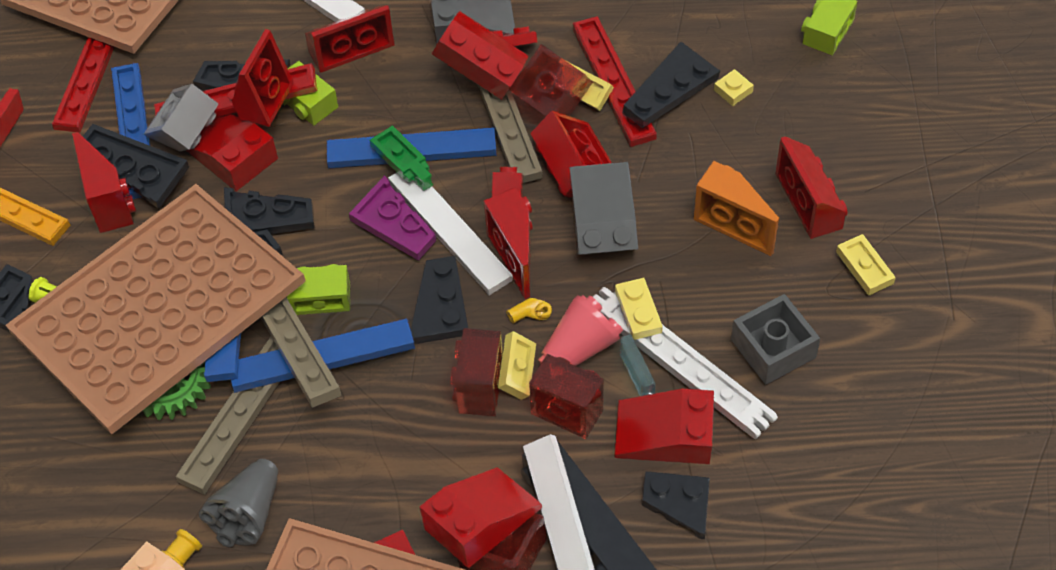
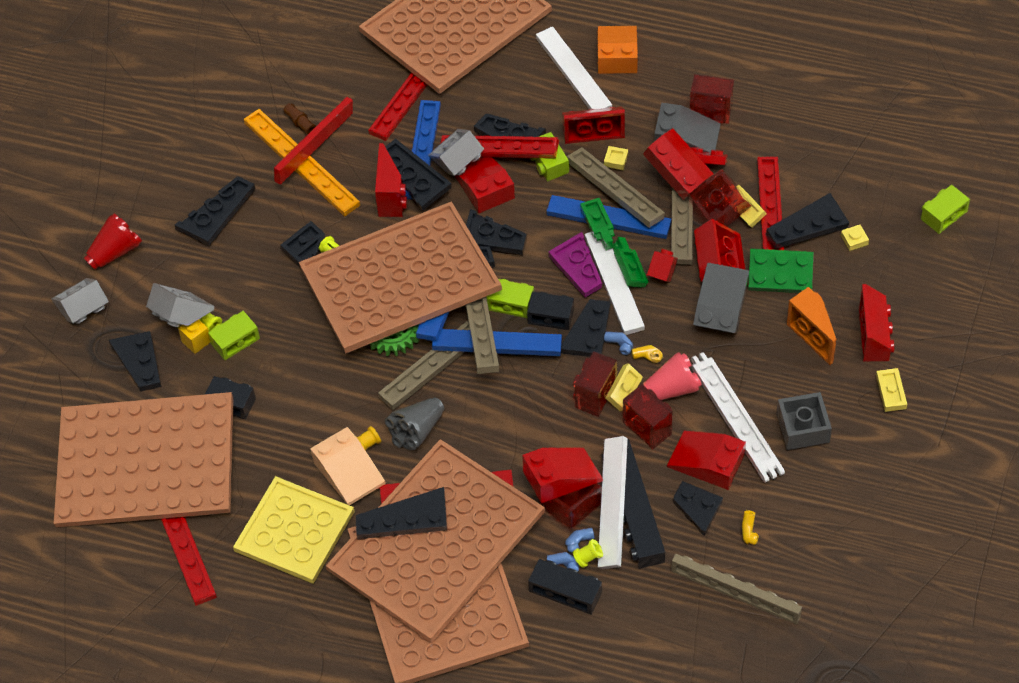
camera: 20 degrees right, 0 degrees up
red slope [232,29,294,127] -> none
red slope [484,187,533,299] -> none
light yellow plate [615,278,663,340] -> none
clear light blue tile [620,334,656,396] -> none
none -> black brick [527,291,574,330]
none -> dark tan plate [567,147,665,228]
none -> light yellow plate [604,146,628,170]
none -> medium blue arm [604,332,633,355]
none -> green hinge [613,237,648,288]
none -> yellow arm [742,510,759,545]
none -> green plate [748,249,814,293]

